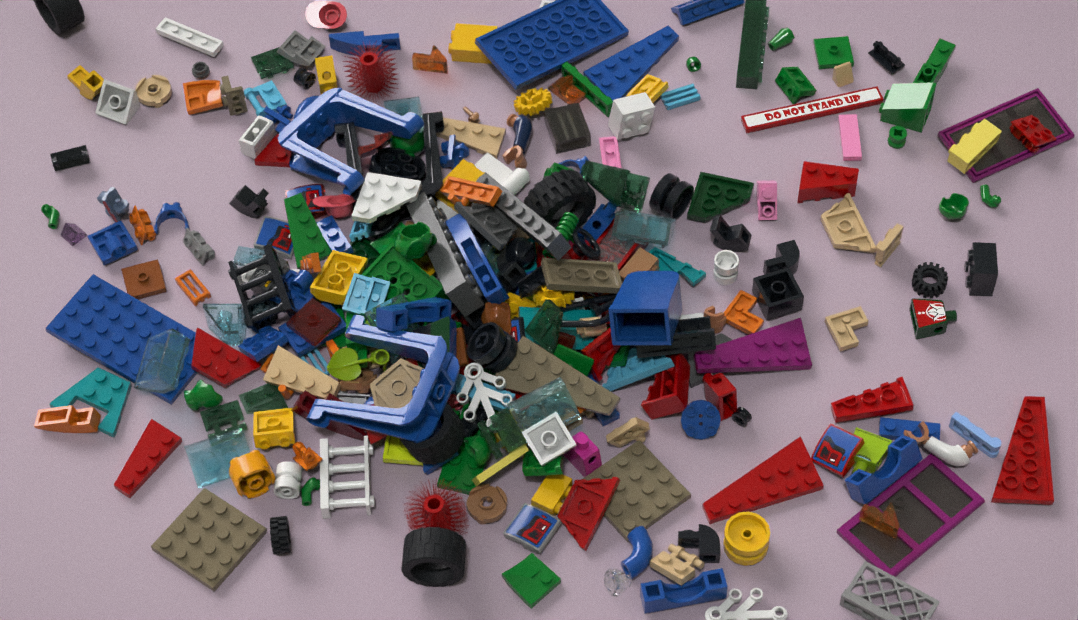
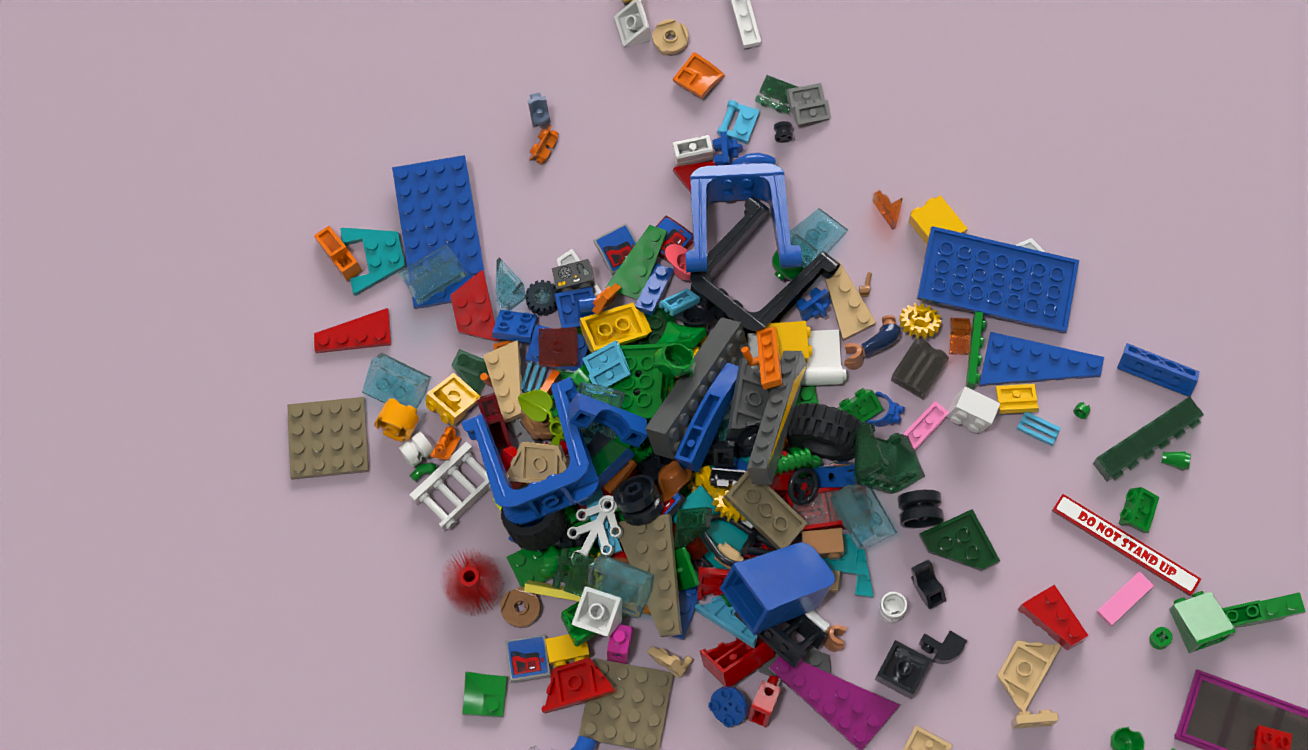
camera: 50 degrees right, 15 degrees up
green arm [41,204,60,229] -> none
black hinge [50,145,90,171] -> none
clear purple slope [61,222,87,246] -> none
blue plate [87,220,138,266] -> none
dark orange plate [121,259,167,299] -> none
blue helmet [154,202,189,234] -> none
orange tile [174,269,211,306] -> none
light grey hinge [183,228,215,266] -> none
green hair [184,379,223,411] -> none
dark grey plate [192,62,210,78] -> none
clear green plate [200,400,248,442] -> none
dark tan bracket [219,75,248,116] -> none
black fence [228,244,298,333] -> none
black brick [229,185,269,218] -> none
clear light blue plate [233,246,265,266] -> none
black tyre [270,516,291,555] -> none
coral piece [305,1,347,29] -> none
yellow torso [315,55,338,94] -> none
blue slope [329,31,401,57] -> none
red piece [342,41,398,103] -> none
white plate [352,172,422,223] -> none
clear red slope [357,131,393,158] -> none
black cylinder [369,147,426,183] -> none
black tyre [401,527,466,587] -> none
orange plate [724,290,764,335] -> none
black bush [732,407,752,427] -> none
bright pink slope [757,180,777,220] -> none
green plate [813,36,854,69] -> none
tan slope [832,61,854,87] -> none
black hinge [868,41,905,74] -> none
light yellow brick [947,118,1002,174] -> none

